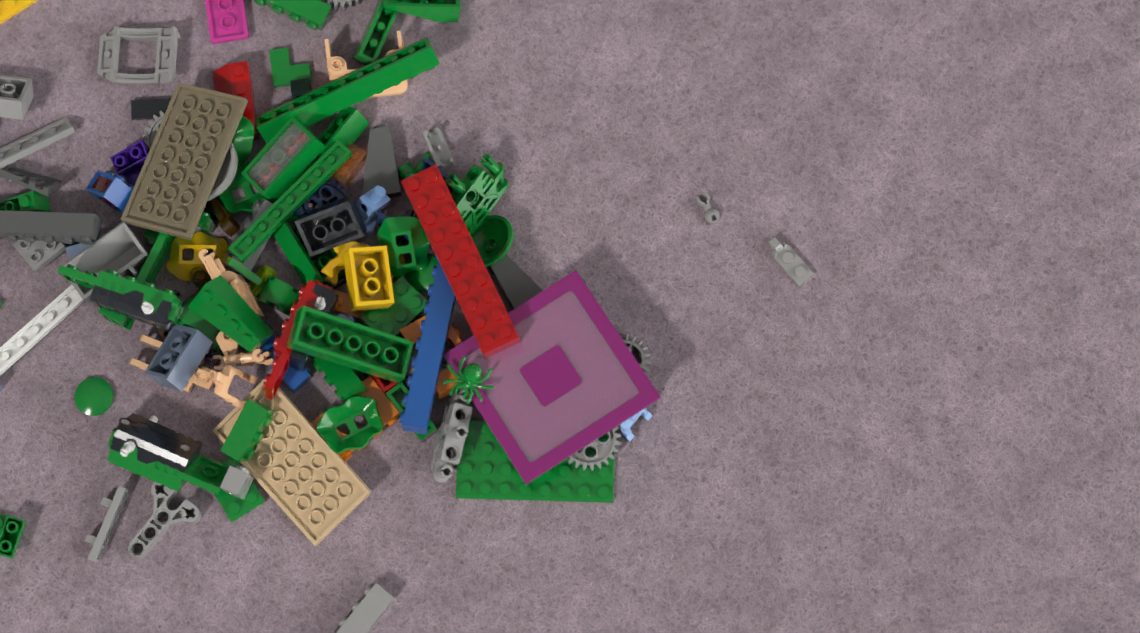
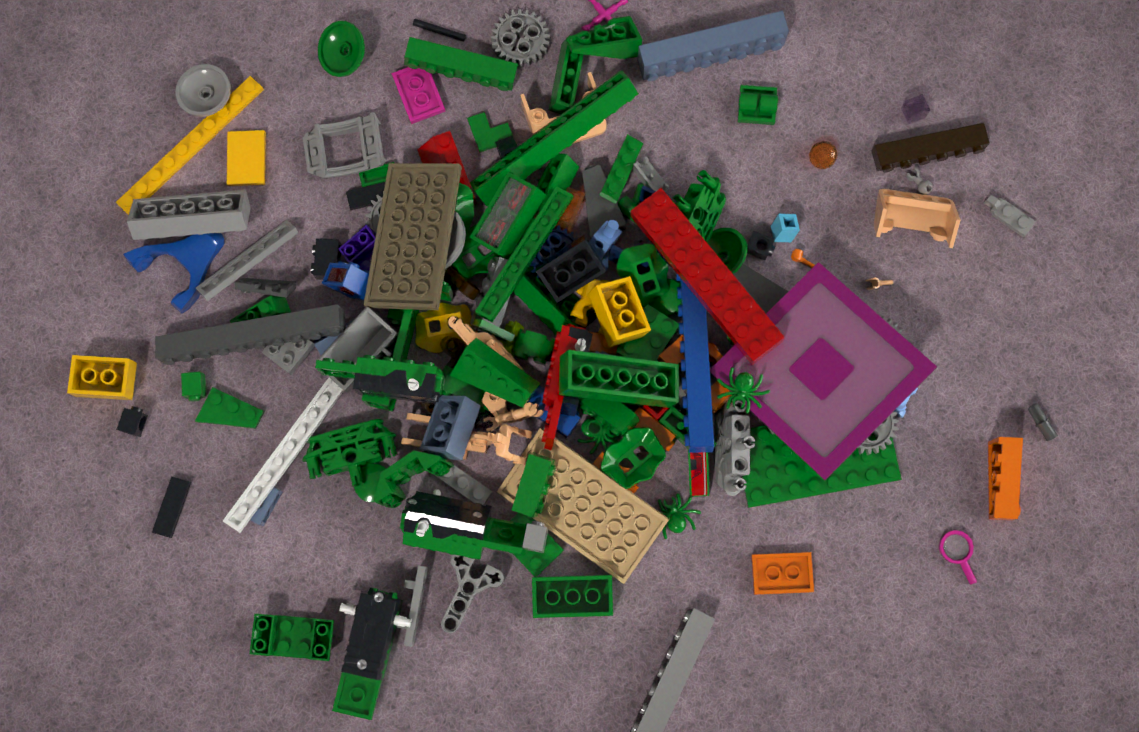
camera: 10 degrees left, 0 degrees up
none -> yellow tile [227,130,266,186]
none -> green piece [302,419,398,487]
none -> black brick [311,239,342,280]
none -> piece [332,587,412,720]
none -> green tile [359,162,395,187]
none -> green slope [374,450,454,508]
none -> light grey plate [435,465,493,505]
none -> green brick [532,575,613,618]
none -> green animal [577,411,619,454]
none -> green plate [599,134,643,204]
none -> sand blue brick [637,11,789,81]
none -> green animal [658,493,701,539]
none -> slope [687,431,709,497]
none -> green plate [737,85,778,125]
none -> black brick [747,231,776,260]
none -> orange plate [751,552,814,595]
none -> medium azure brick [771,214,800,243]
none -> orange hand [791,249,815,268]
none -> clear orange hair [809,141,838,169]
none -> light nougat hand [866,277,893,290]
none -> dark brown brick [871,123,990,173]
none -> light nougat windscreen [874,189,961,248]
none -> clear purple brick [901,94,930,125]
none -> piece [939,530,977,585]
none -> orange wedge [988,437,1023,520]
none -> dark grey axle [1028,403,1058,441]

